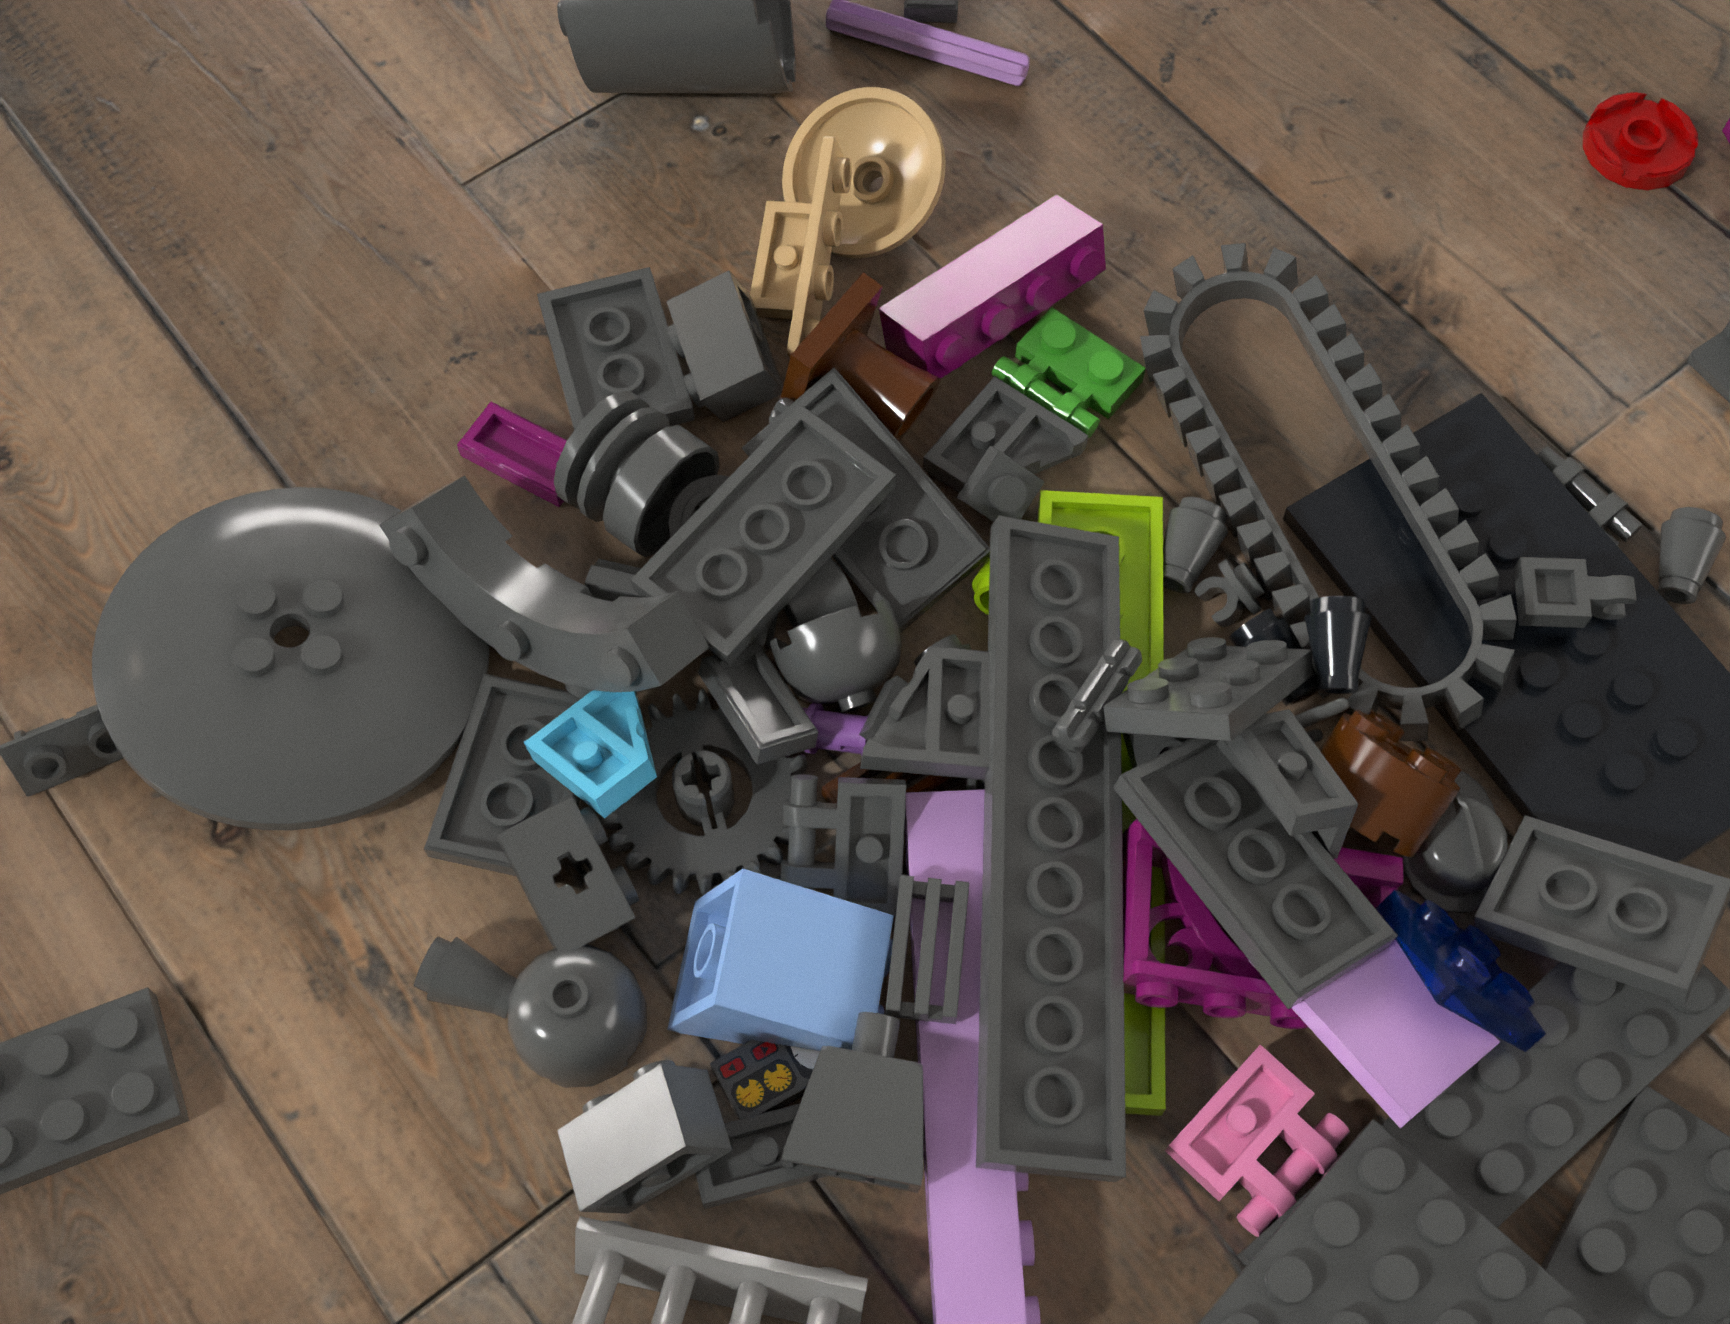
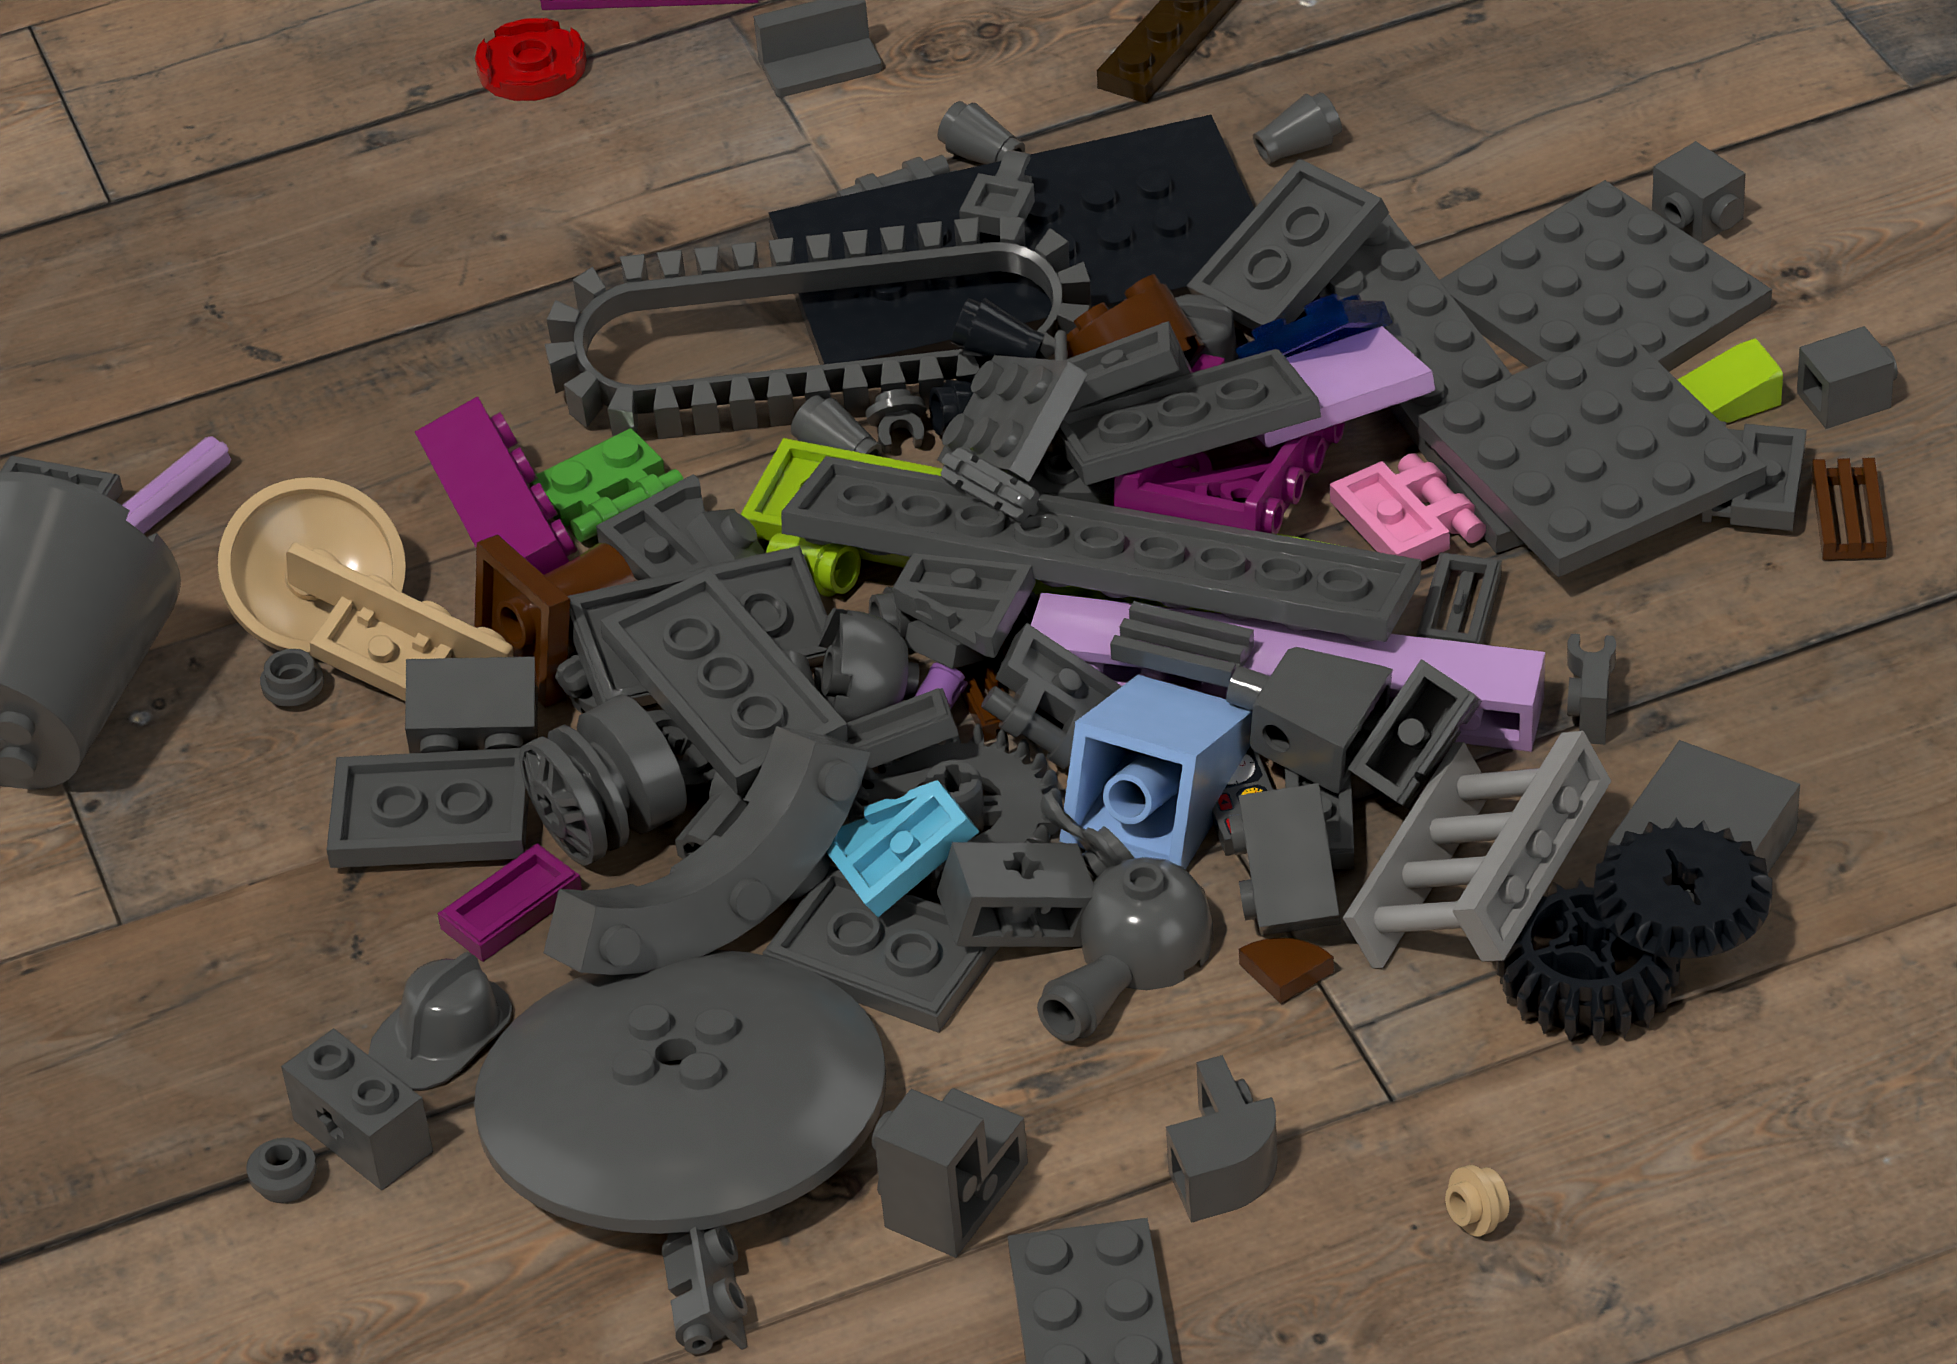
camera: 70 degrees left, 20 degrees down
none -> dark grey plate [246,1138,317,1203]
none -> dark grey plate [260,649,324,706]
none -> dark grey brick [281,1028,433,1191]
none -> dark grey piece [368,952,512,1091]
none -> dark grey brick [872,1088,1028,1258]
none -> dark grey plate [1040,791,1134,879]
none -> dark grey brick [1166,1055,1278,1223]
none -> reddish brown tile [1239,938,1334,1004]
none -> dark grey brick [1348,659,1482,809]
none -> dark grey tile [1416,552,1502,645]

